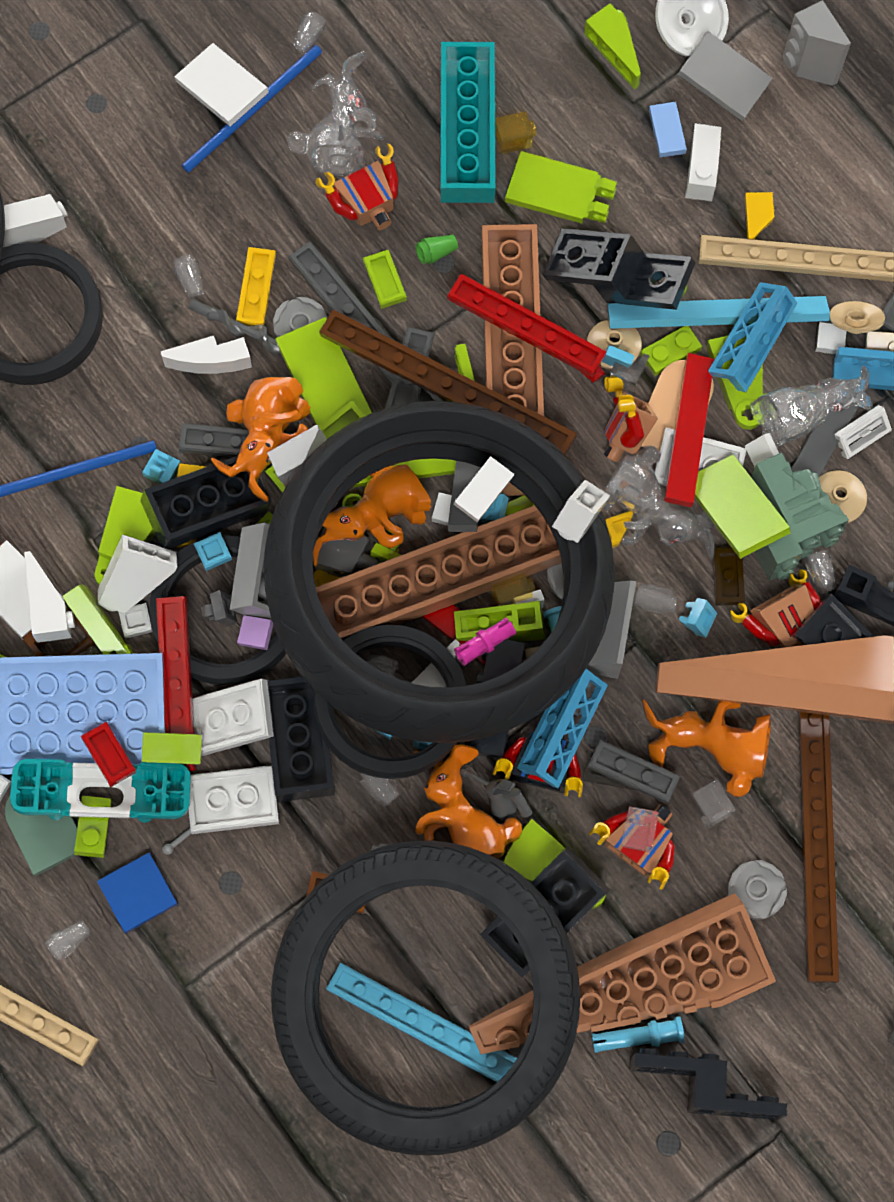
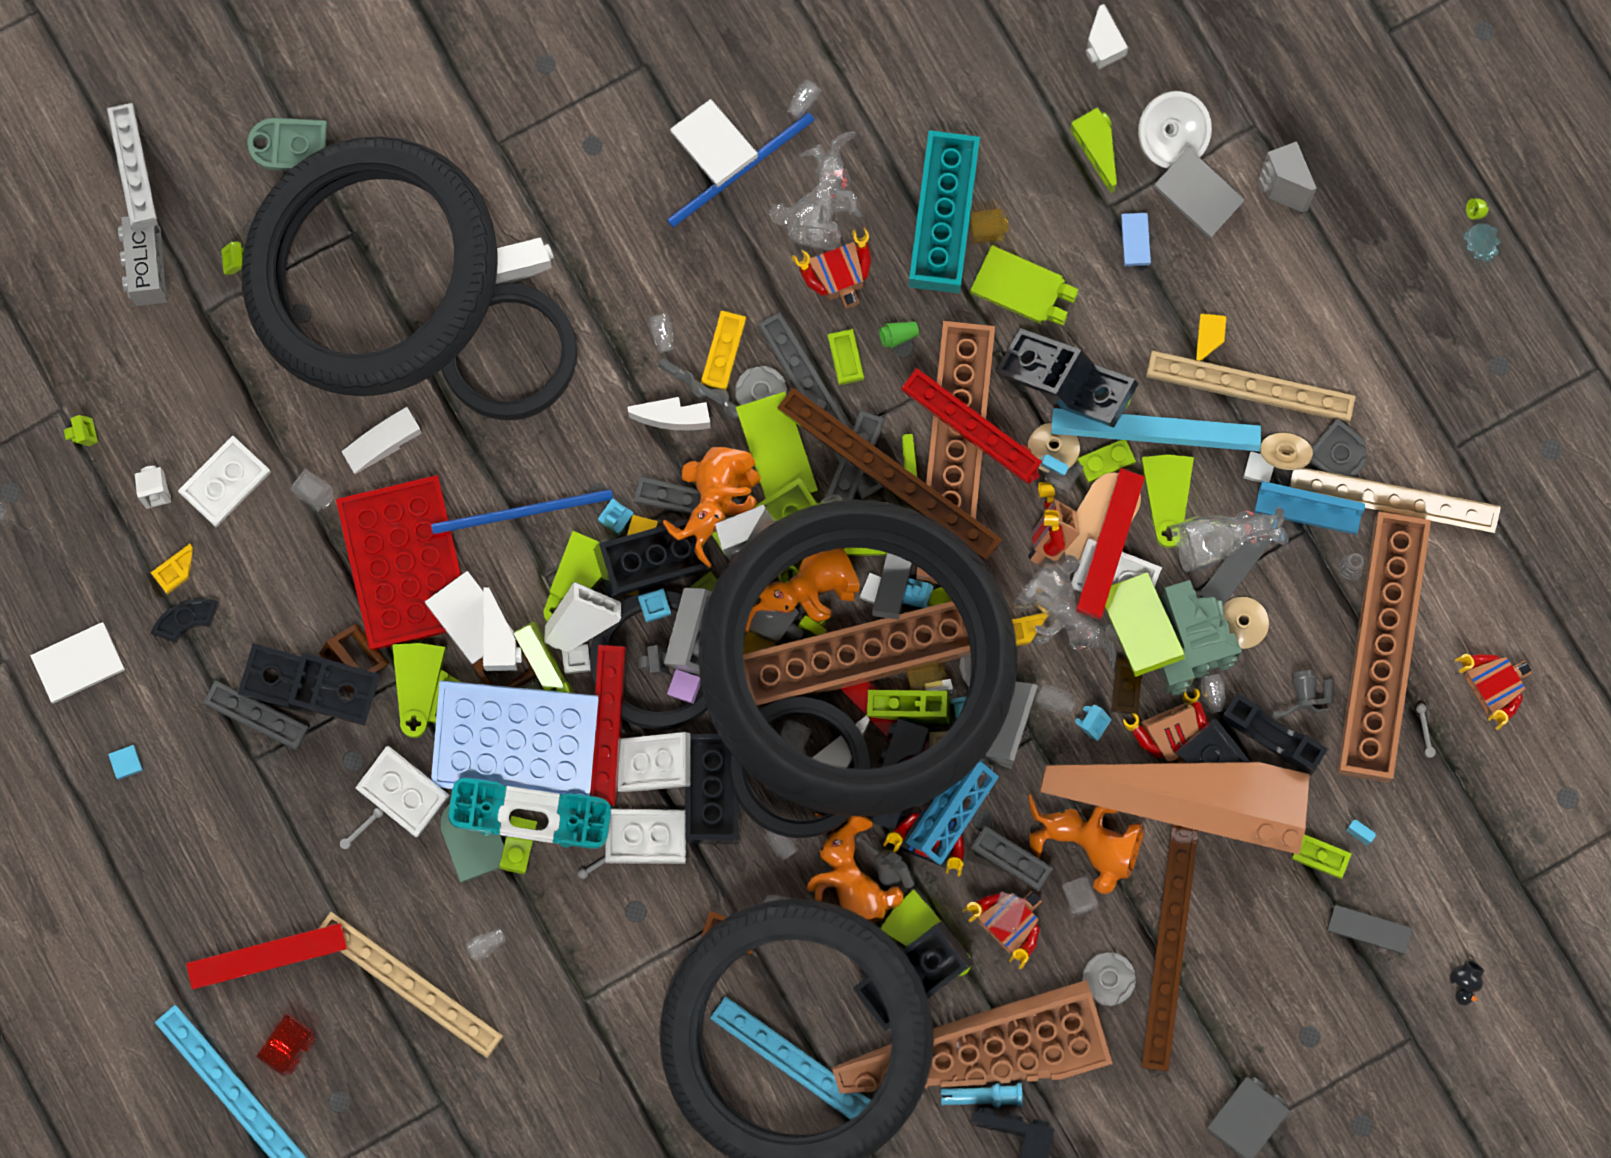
camera: 10 degrees right, 5 degrees up
red tile [81,722,136,788] -> none
blue tile [97,853,178,934] -> none
lime tile [142,732,202,764] -> none
white tile [454,456,514,523] -> none
dark pink pin [454,617,516,665] -> none
white slope [552,480,610,543] -> none
white slope [685,124,721,201] -> none
dark azure fence [708,282,797,392] -> none
white tile [745,433,779,467] -> none
white tile [834,405,892,459] -> none

